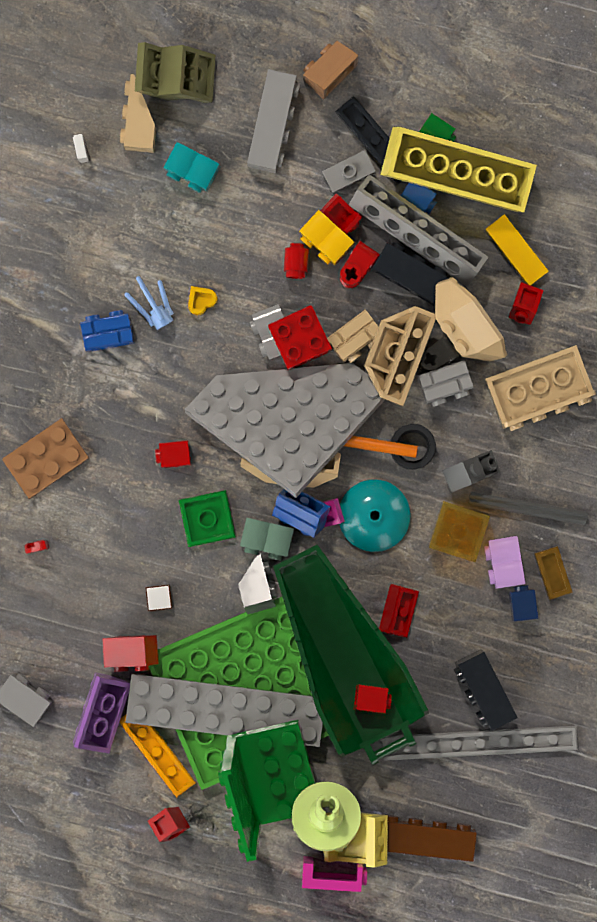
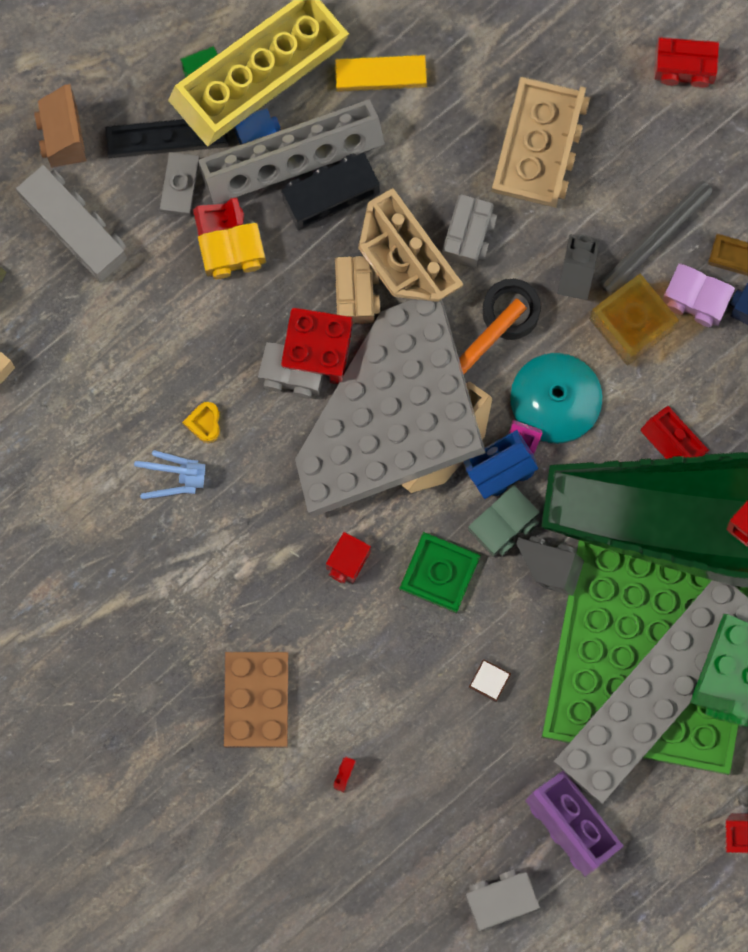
camera: 60 degrees left, 10 degrees down
blue brick [80,310,135,352] -> none
brick [102,635,159,672] -> none
light orange tile [119,714,196,798] -> none
teal brick [163,142,221,193] -> none
red brick [284,243,309,279] -> none
red piece [340,241,380,289] -> none
clear smoke piece [418,335,461,373] -> none
tan wedge [435,277,507,362] -> none
red bracket [508,282,544,325] -> none

